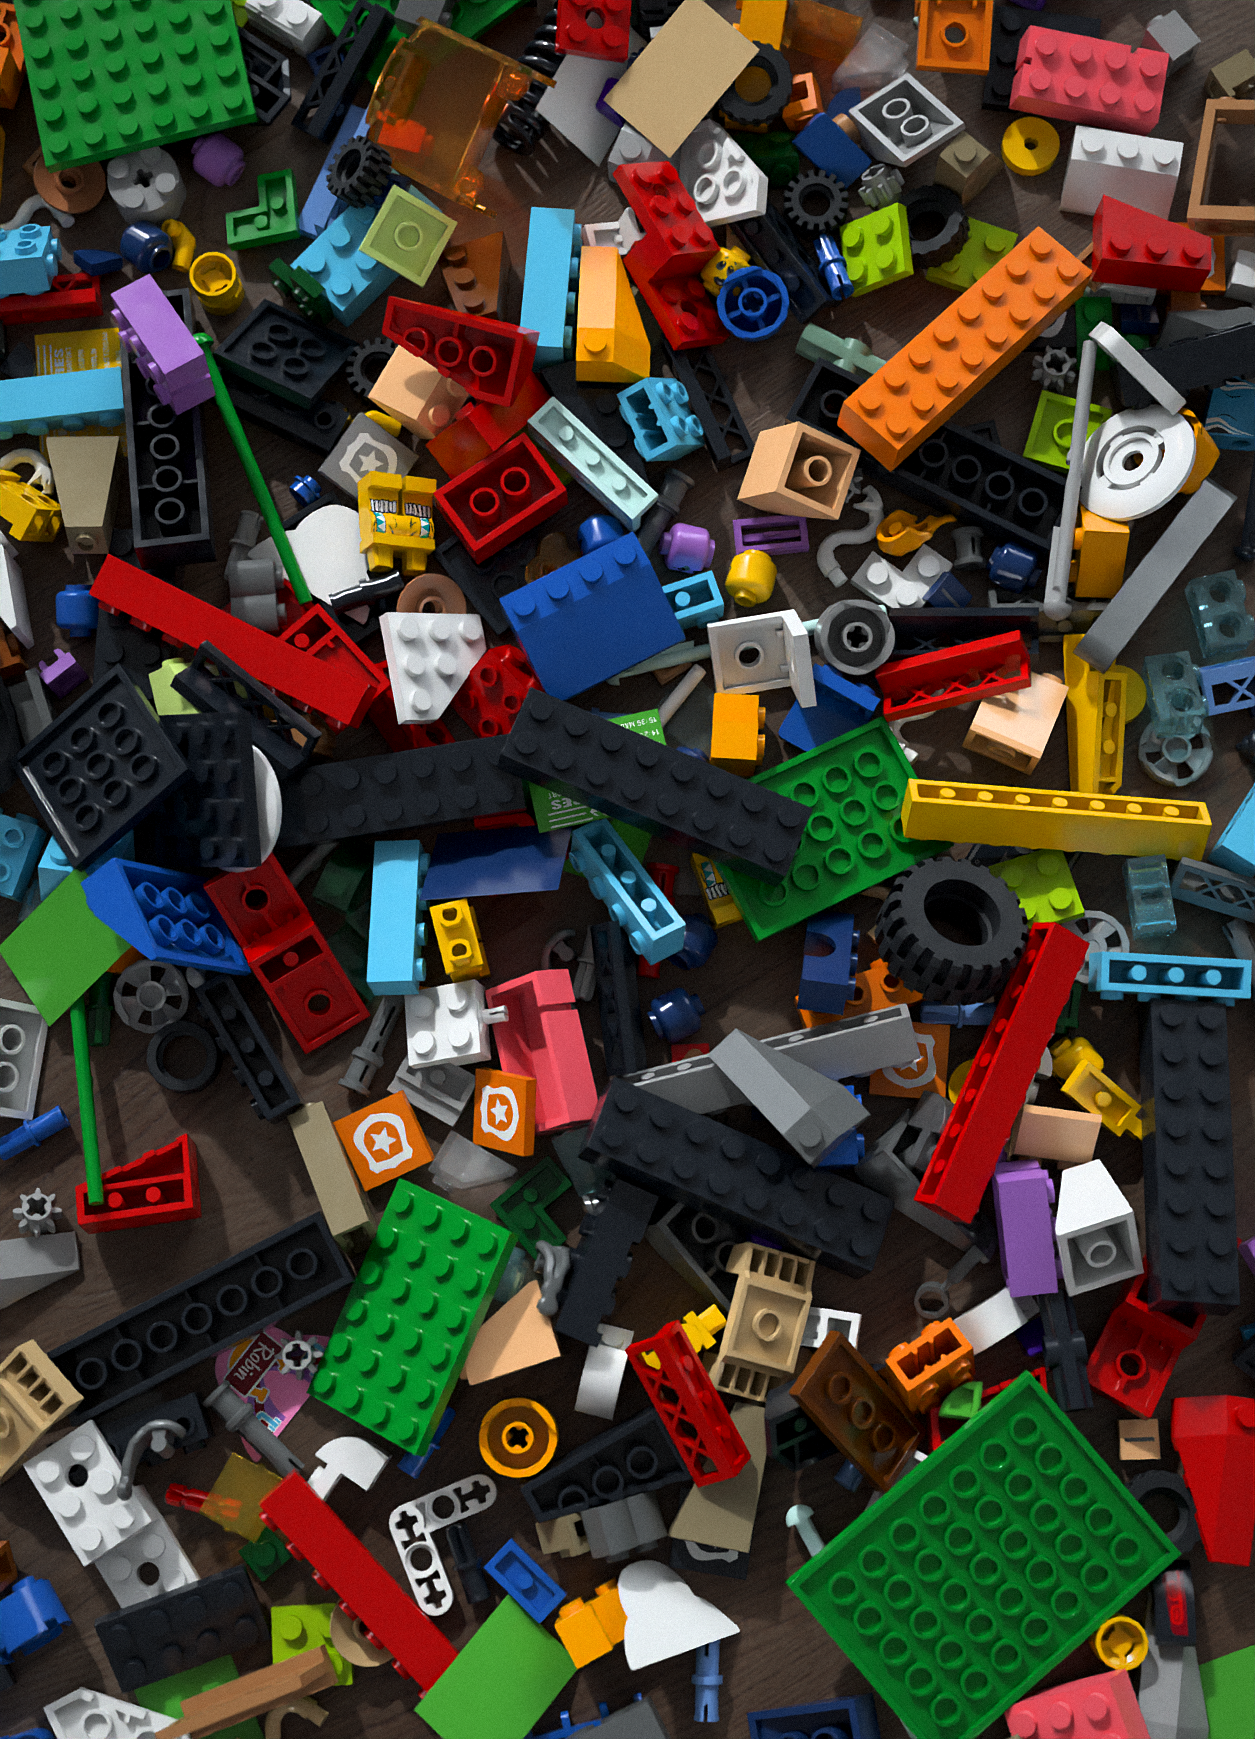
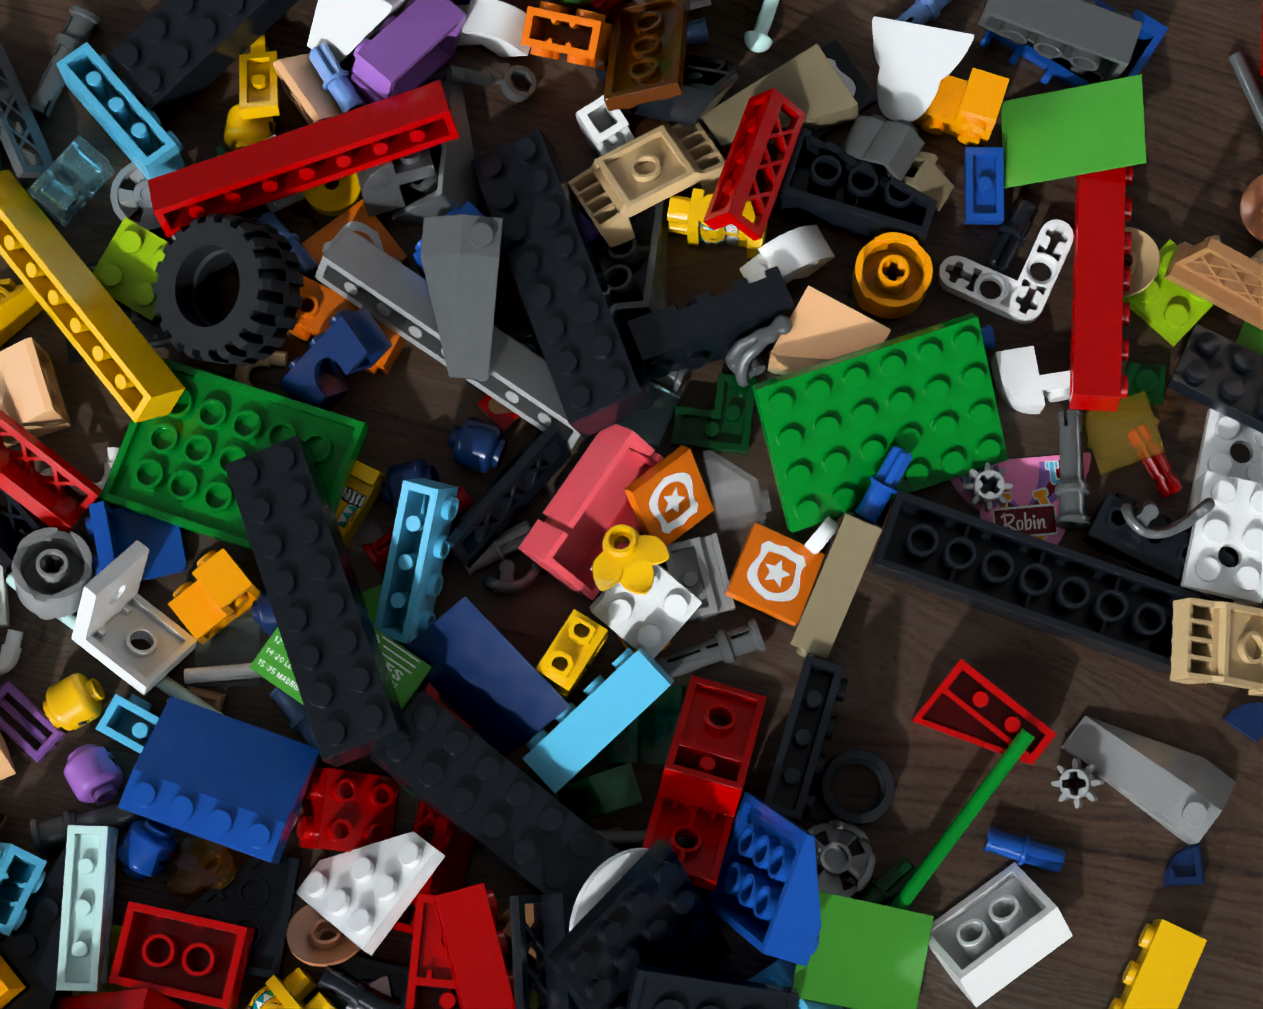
camera: 135 degrees left, 0 degrees up
none -> medium blue axle [309,44,366,113]
none -> yellow plate [592,524,670,595]
none -> white tile [804,516,839,554]
none -> blue axle [855,445,912,523]

